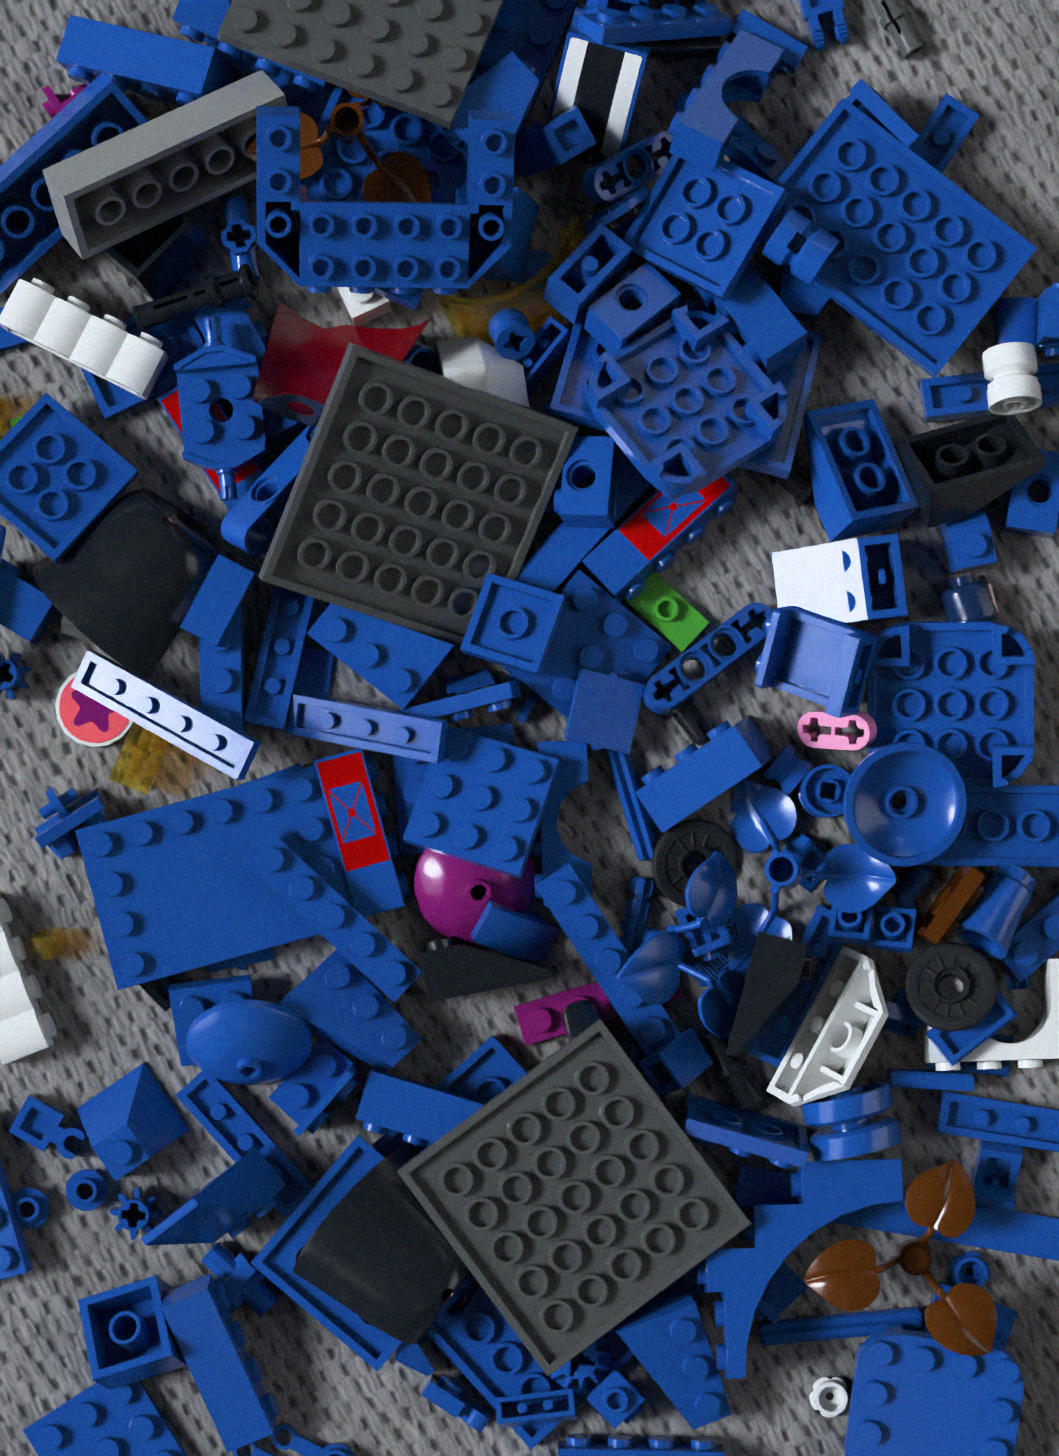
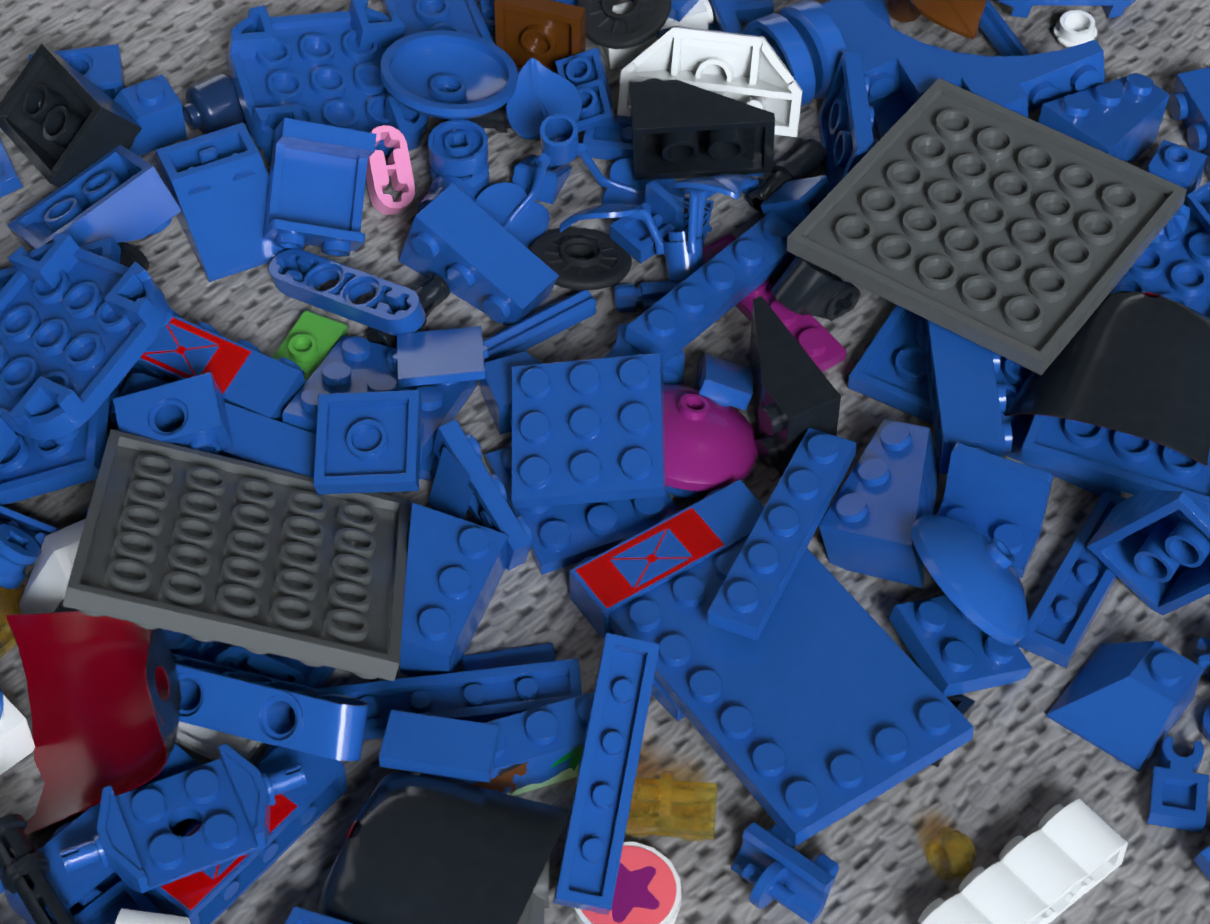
camera: 115 degrees left, 35 degrees down
plate [287,692,448,763] -> none

